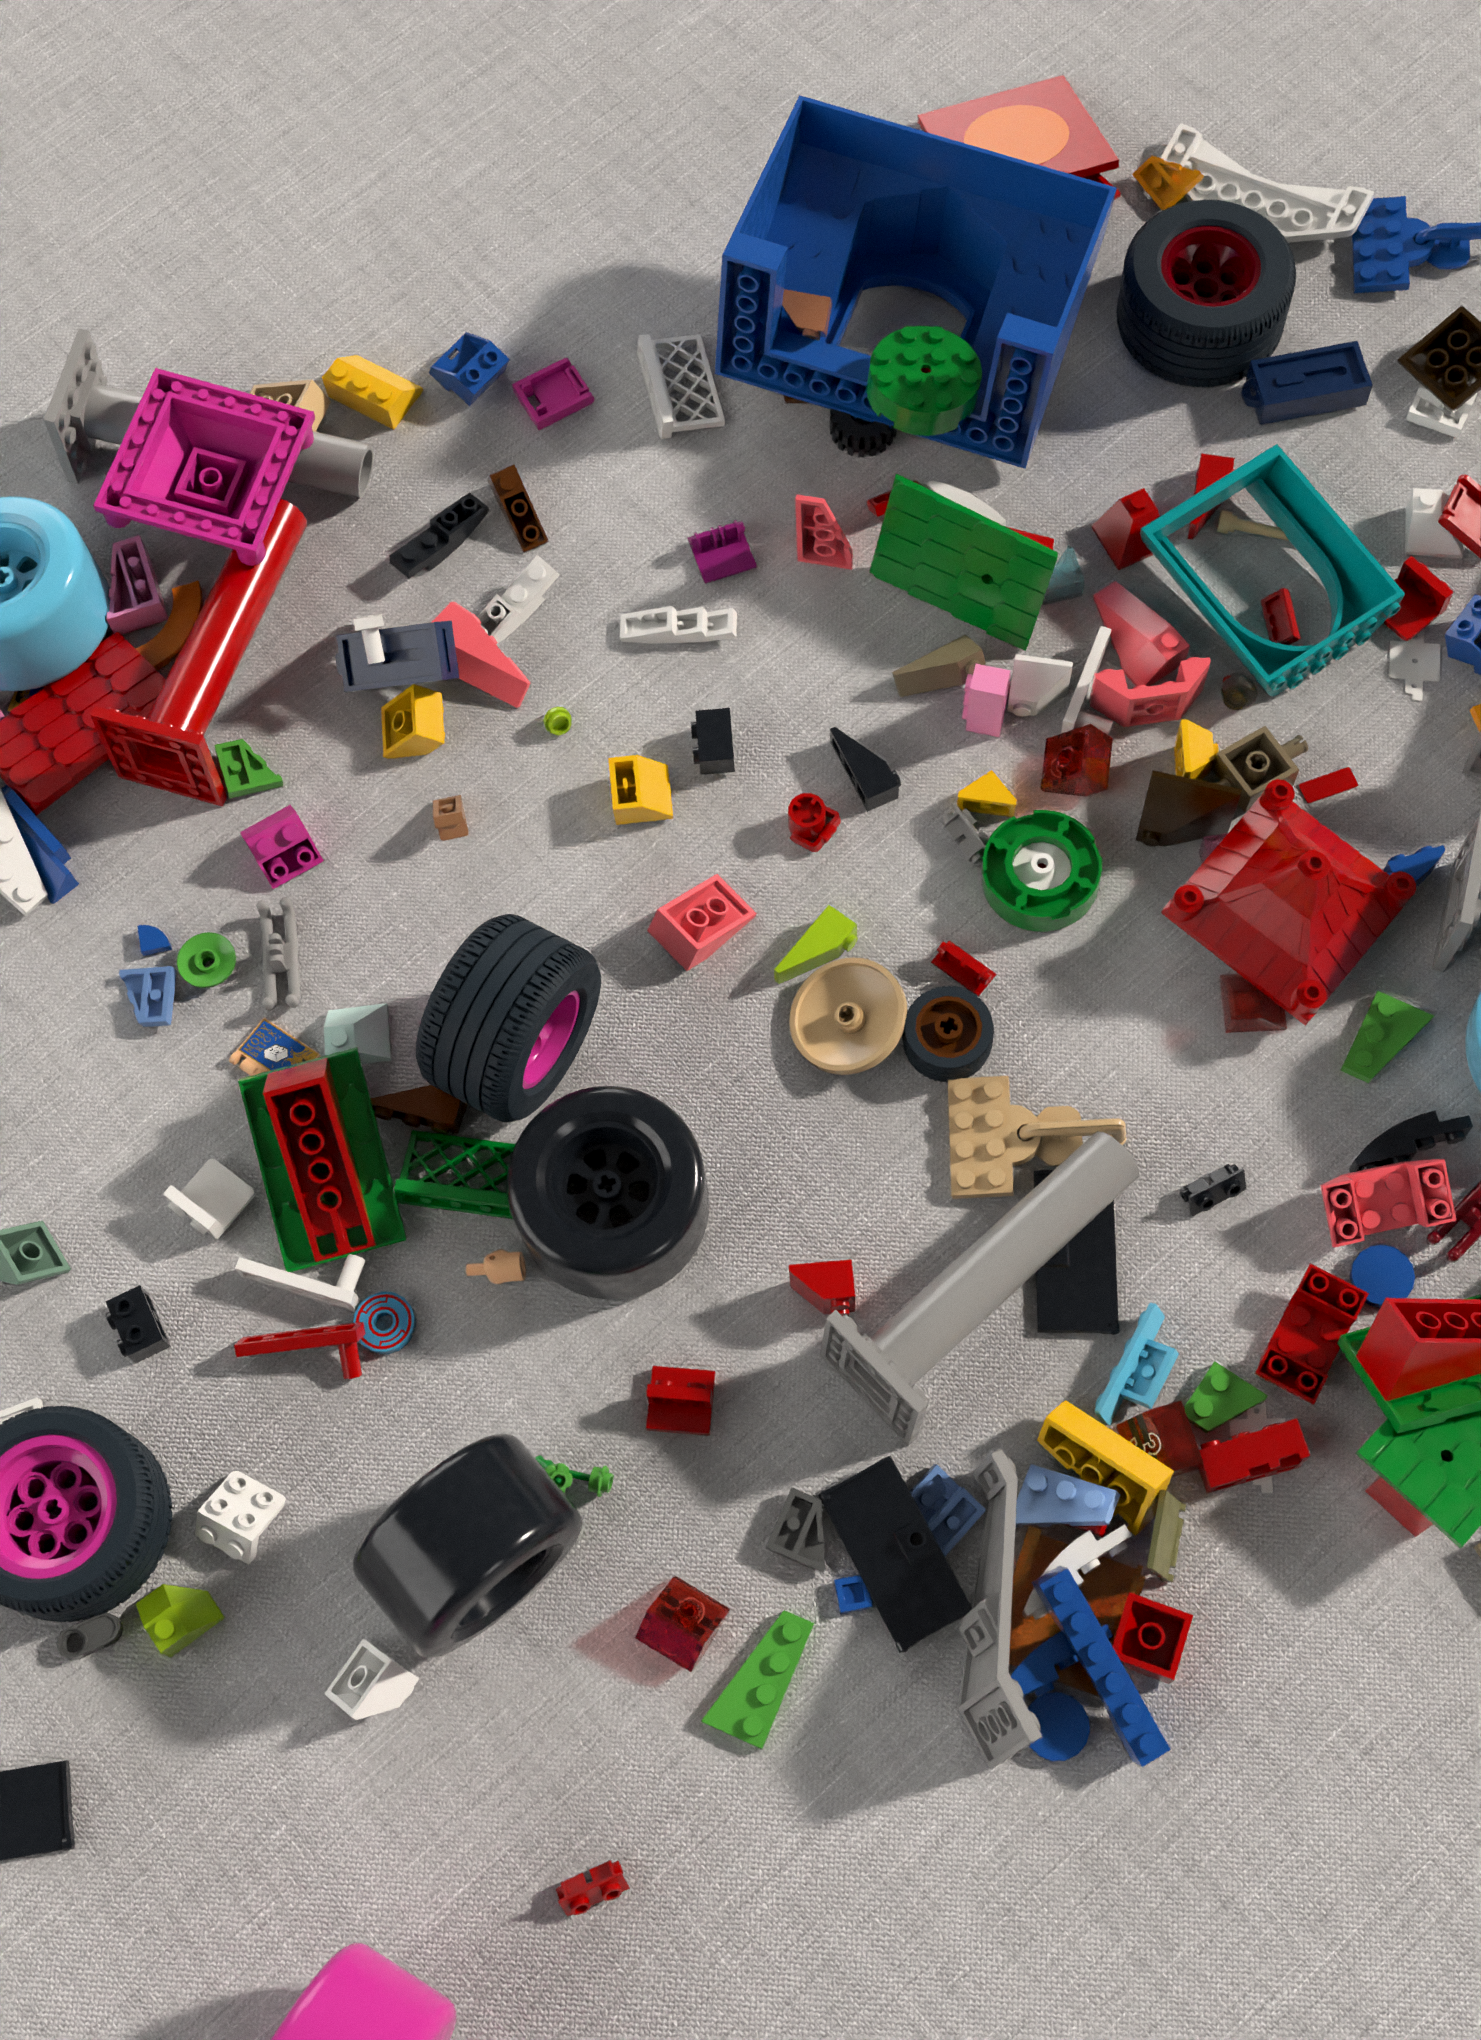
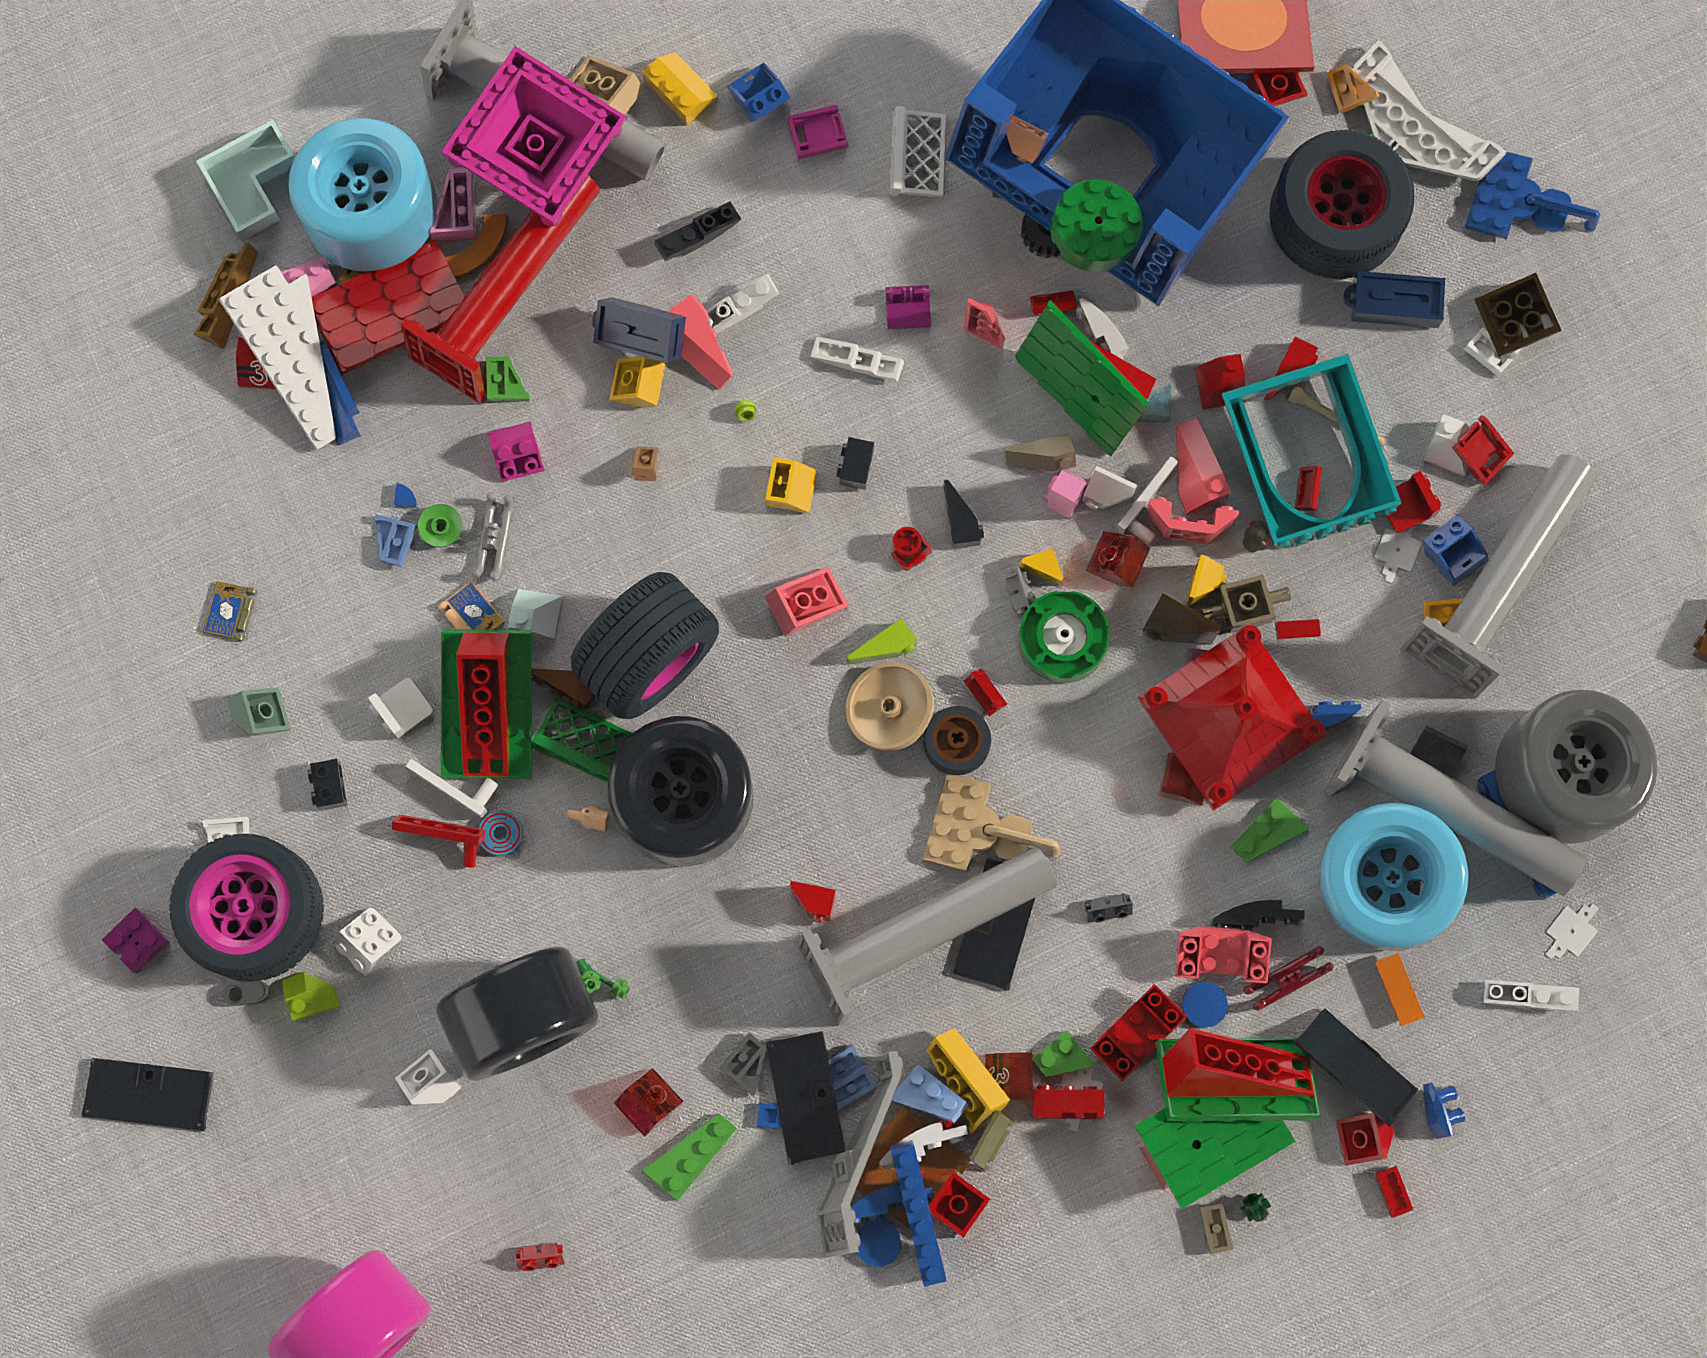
camera: 10 degrees right, 10 degrees up
white piece [351,614,385,664] -> none
reddish brown slope [487,464,549,553] -> none
red bracket [646,1366,716,1436] -> none
medium azure bracket [1095,1302,1179,1425] -> none

